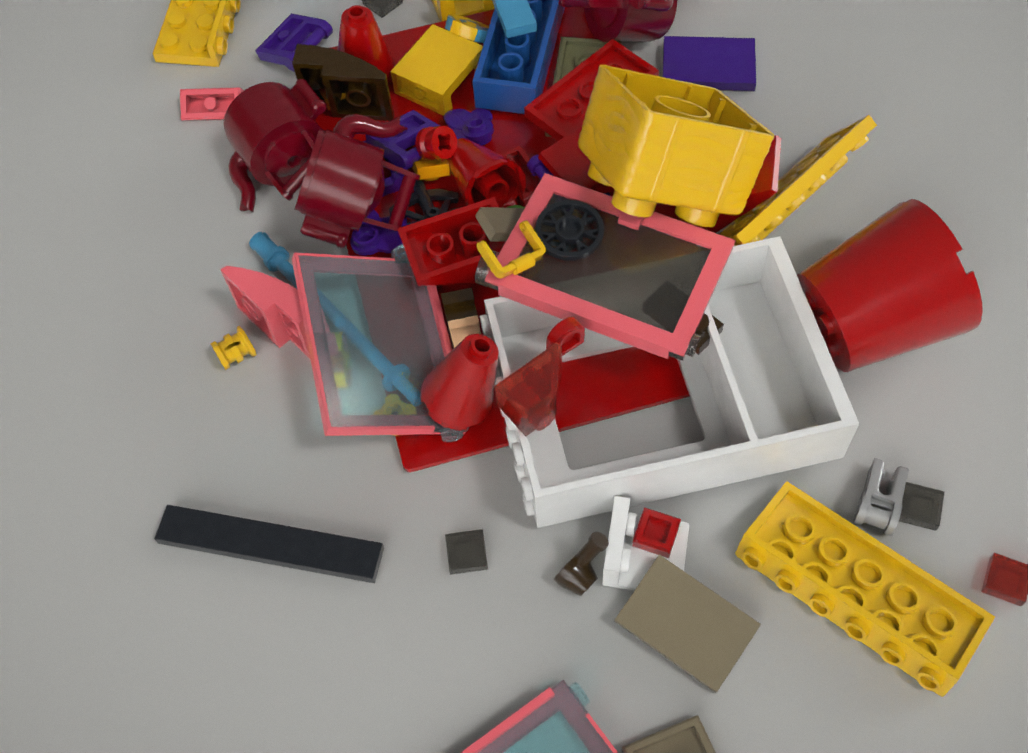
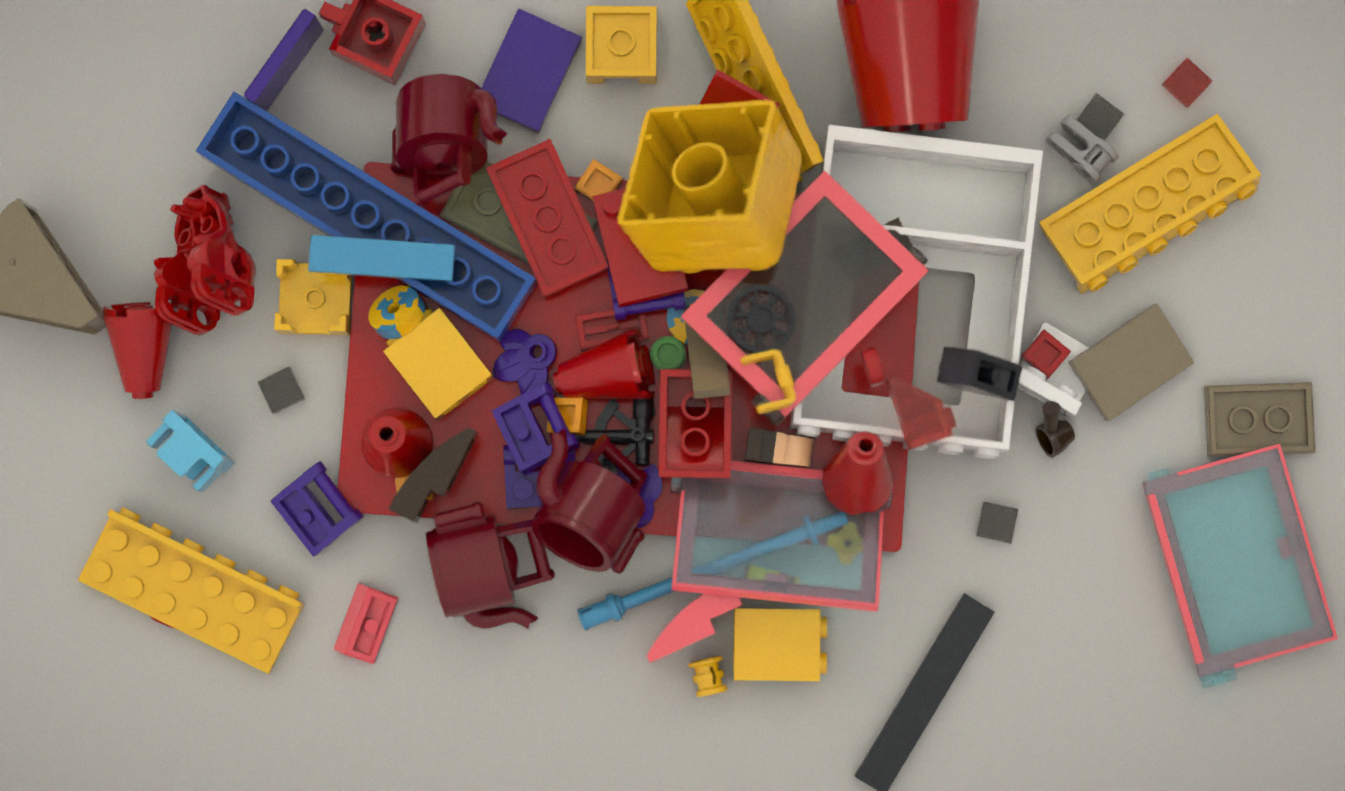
camera: 75 degrees left, 25 degrees up
red wheel [415,125,458,160] -> none
none -> yellow panel [586,6,657,84]
none -> yellow panel [733,608,827,681]
none -> black slope [937,346,1022,401]

